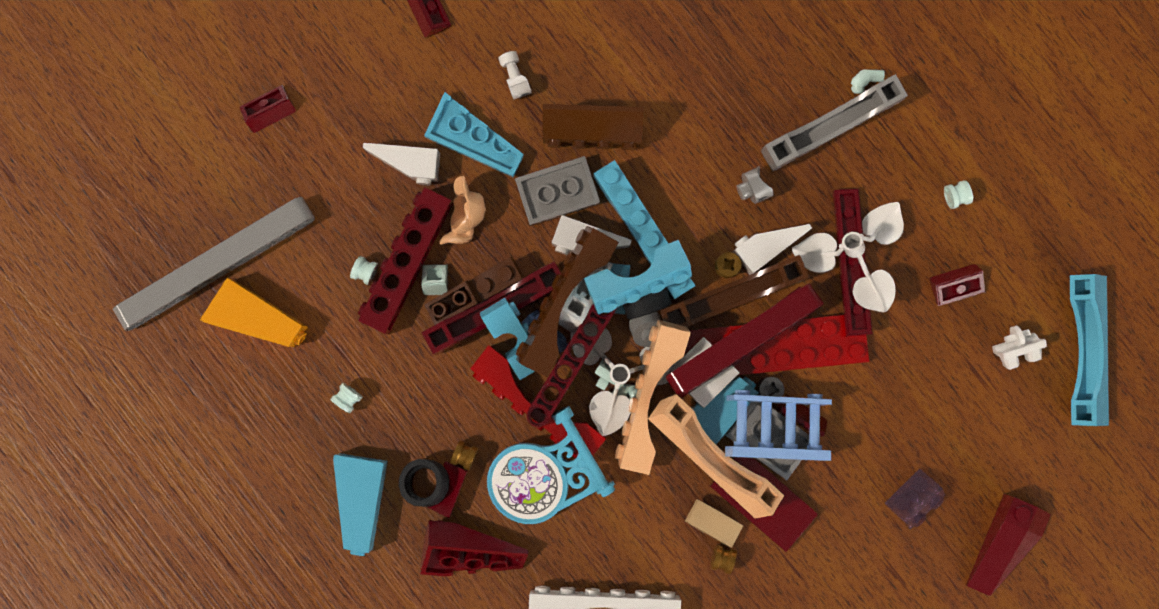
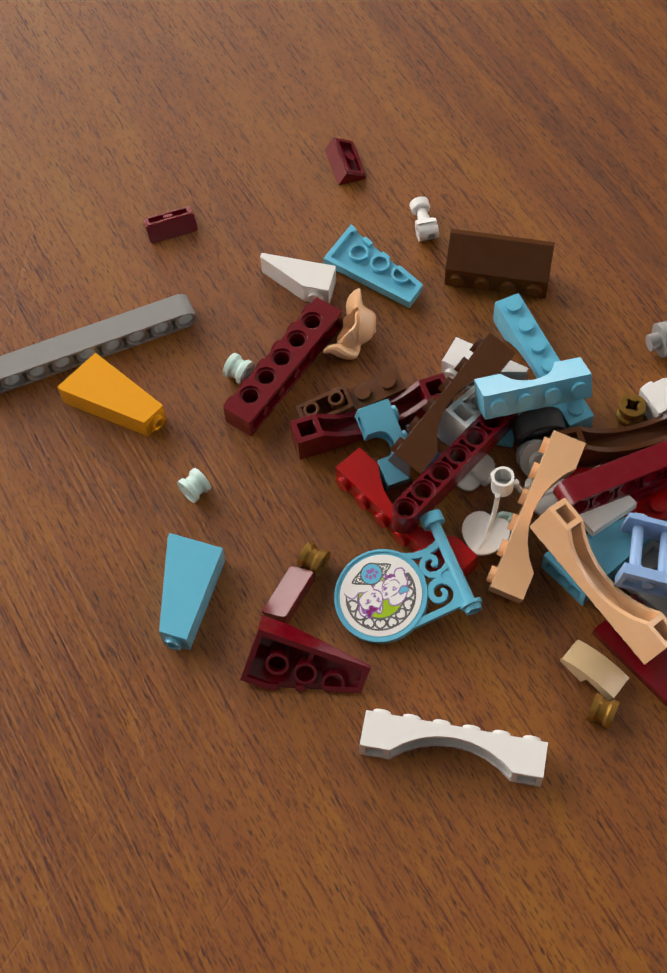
camera: 10 degrees right, 25 degrees down
black tyre [399,459,450,507] -> none
light aqua slope [421,265,448,295] -> none
light grey plate [515,156,600,226] -> none
light aqua tile [595,359,615,390] -> none

